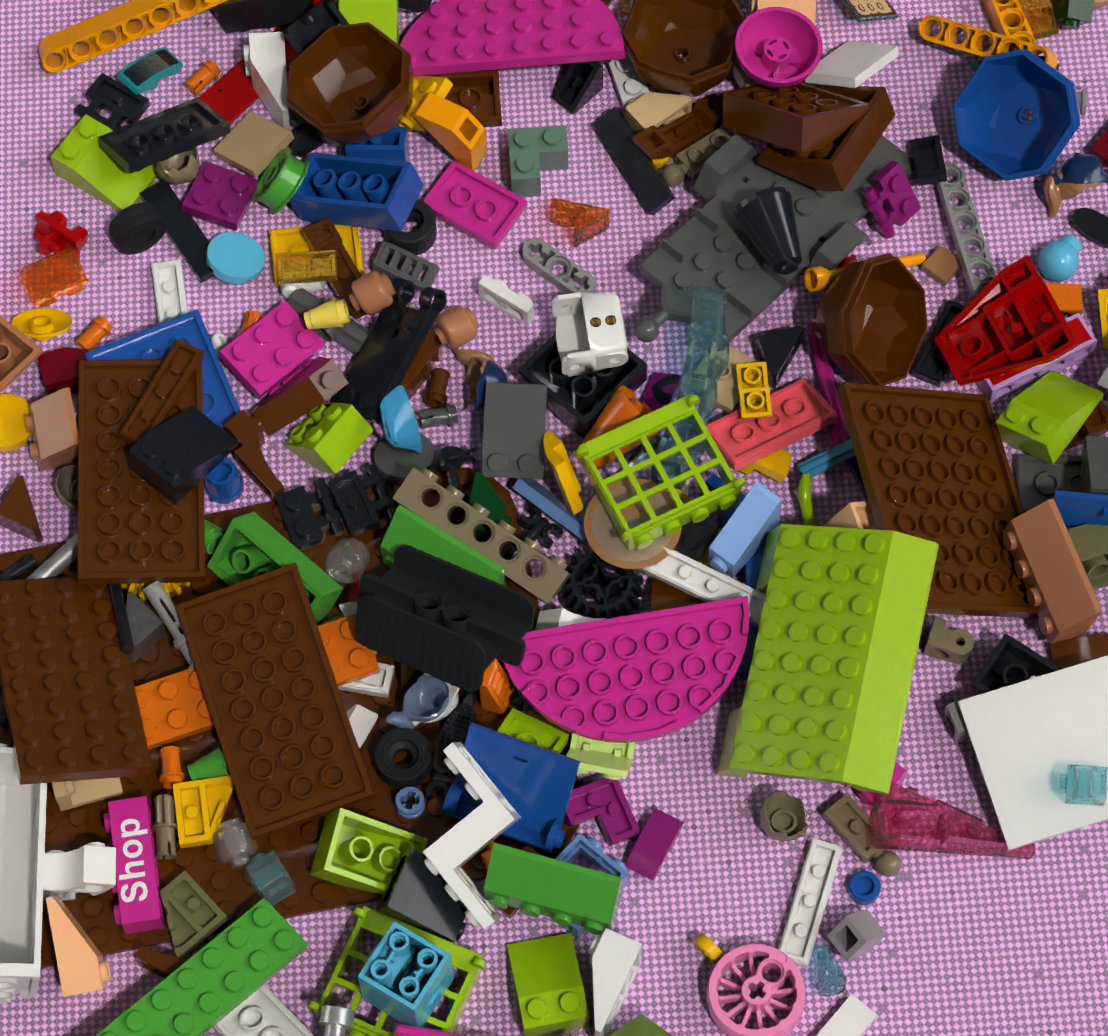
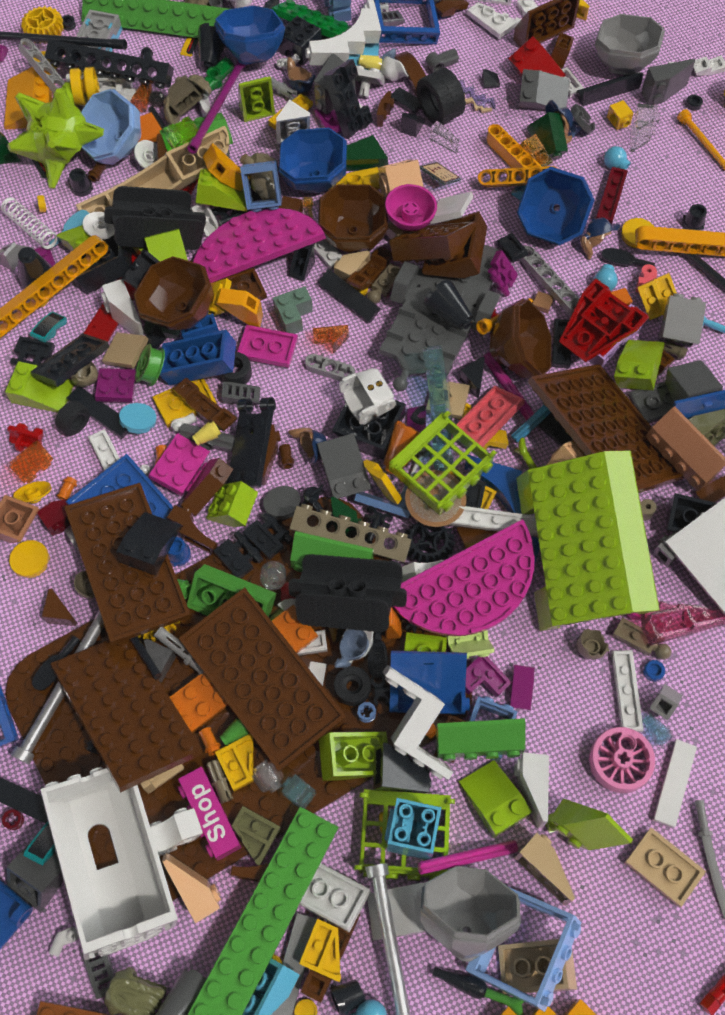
camera: 20 degrees left, 0 degrees up
nougat slope [25,387,78,471] -> none
reddish brown tile [119,339,205,445] -> none
orange pin [184,60,221,96] -> none
clear yellow tile [276,250,338,285] -> none
nougat head [349,270,396,315] -> none
dark azure piece [380,385,423,455] -> none
dark grey pin [419,403,458,429] -> none
nougat head [433,305,479,350] -> none
white plate [478,275,535,327] -> none
yellow tile [693,932,724,964] -> none
light blue slope [708,481,782,578] -> none
yellow slope [736,362,772,420] -> none

